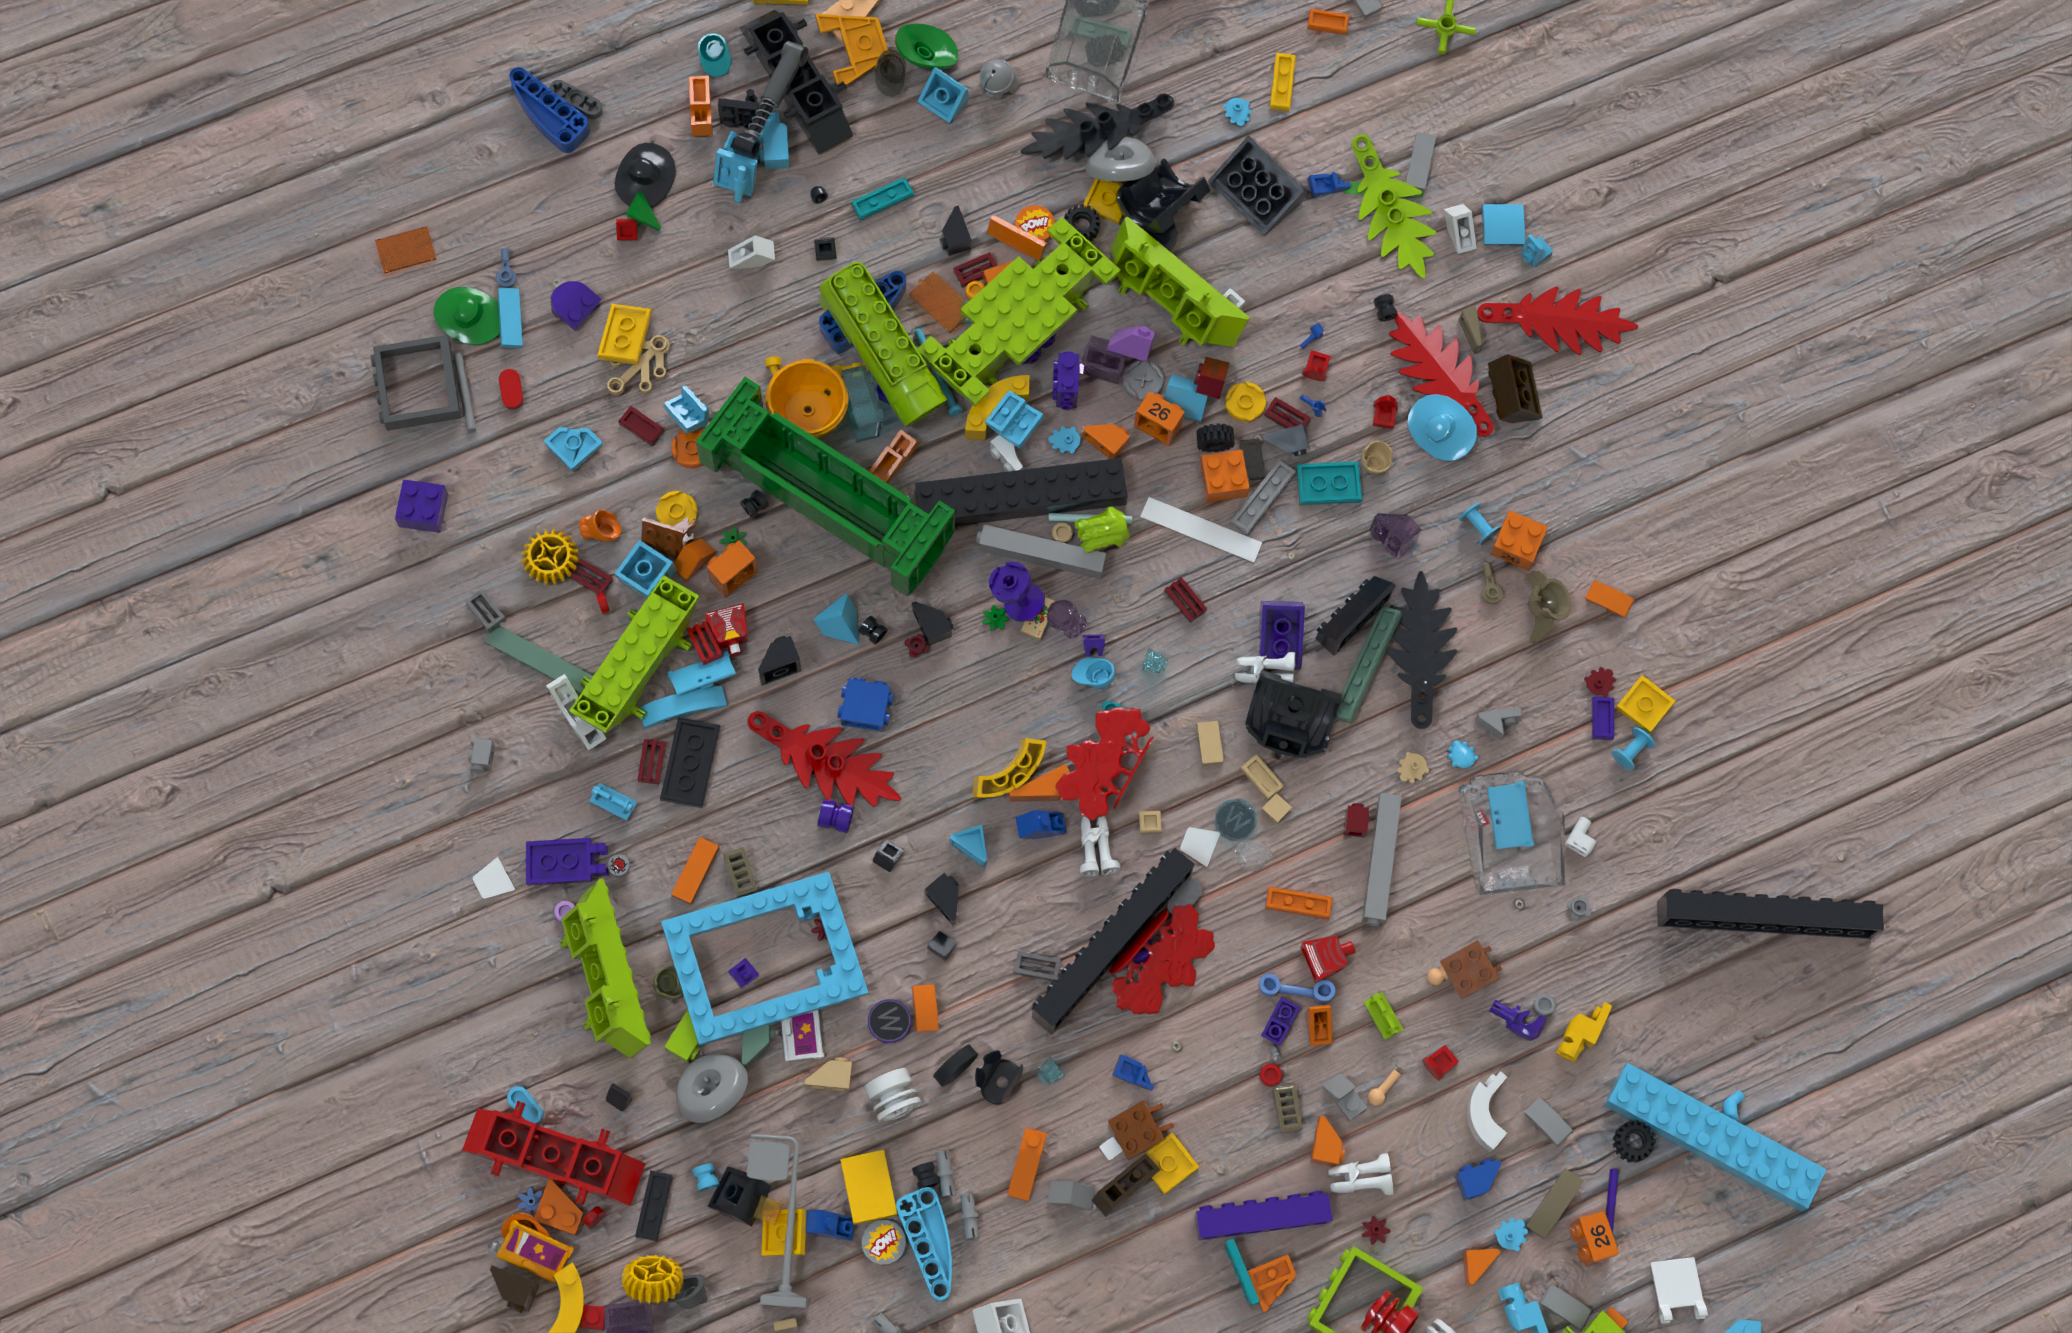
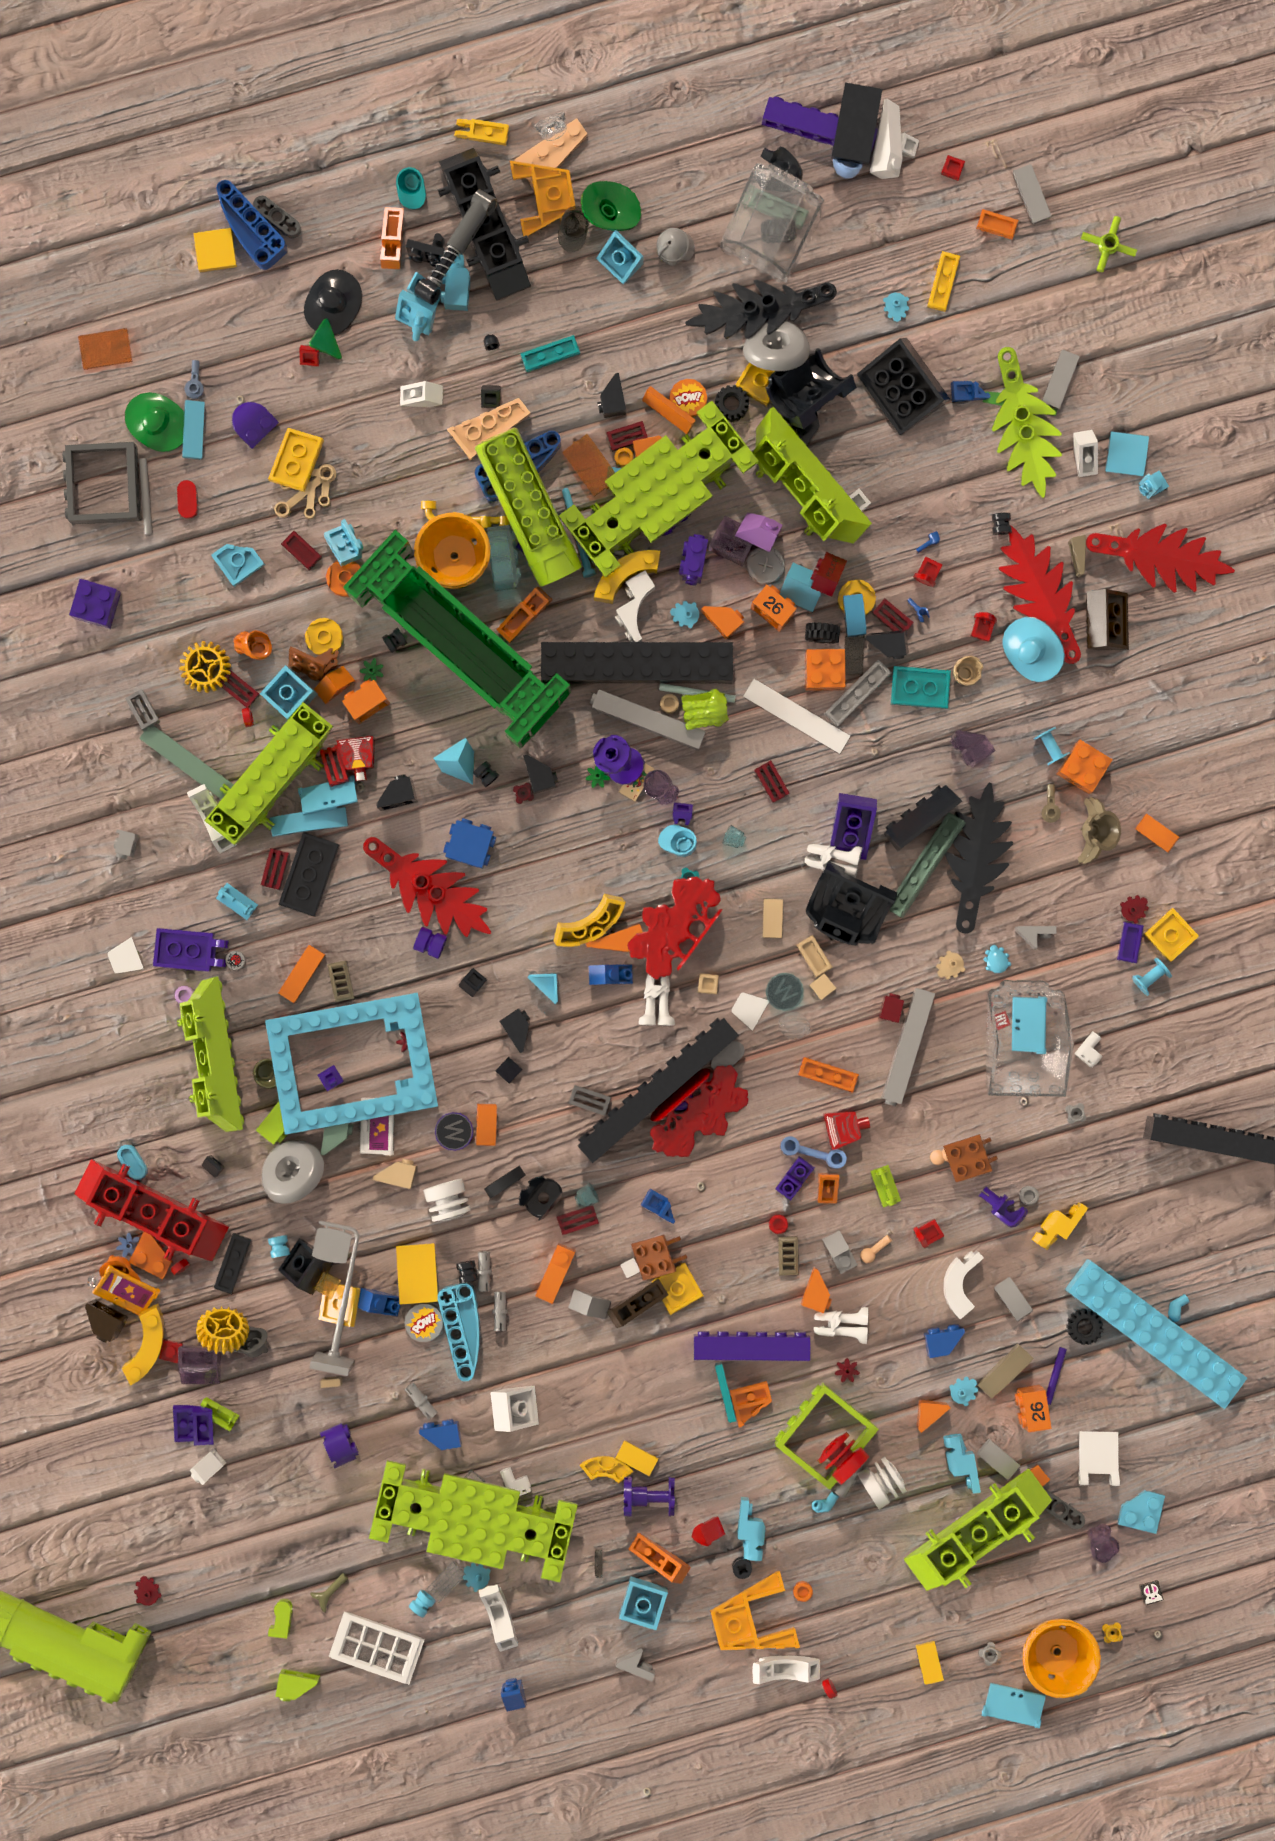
camera: 15 degrees right, 15 degrees up
medium azure slope [985,391,1044,449] -> none
none -> yellow tile [193,228,237,272]
none -> light nougat wing [447,398,531,460]
none -> dark red tile [556,1205,599,1235]
none -> dark azure slope [843,594,867,637]

